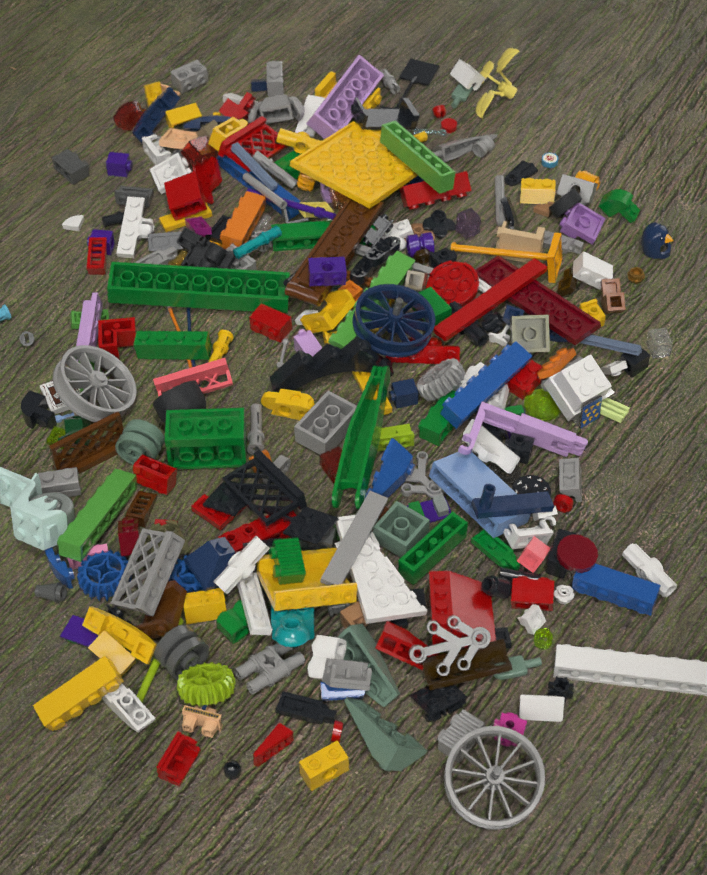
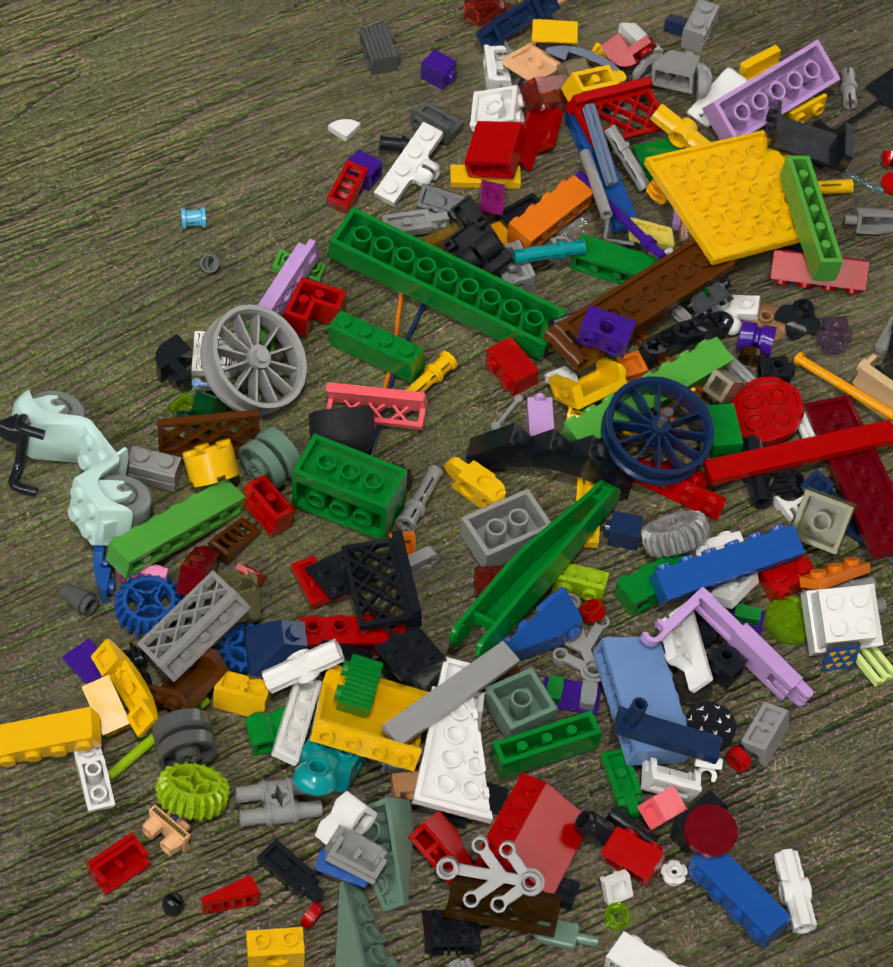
camera: 20 degrees right, 5 degrees up
none -> yellow brick [182,438,240,487]
none -> red tile [579,599,606,623]

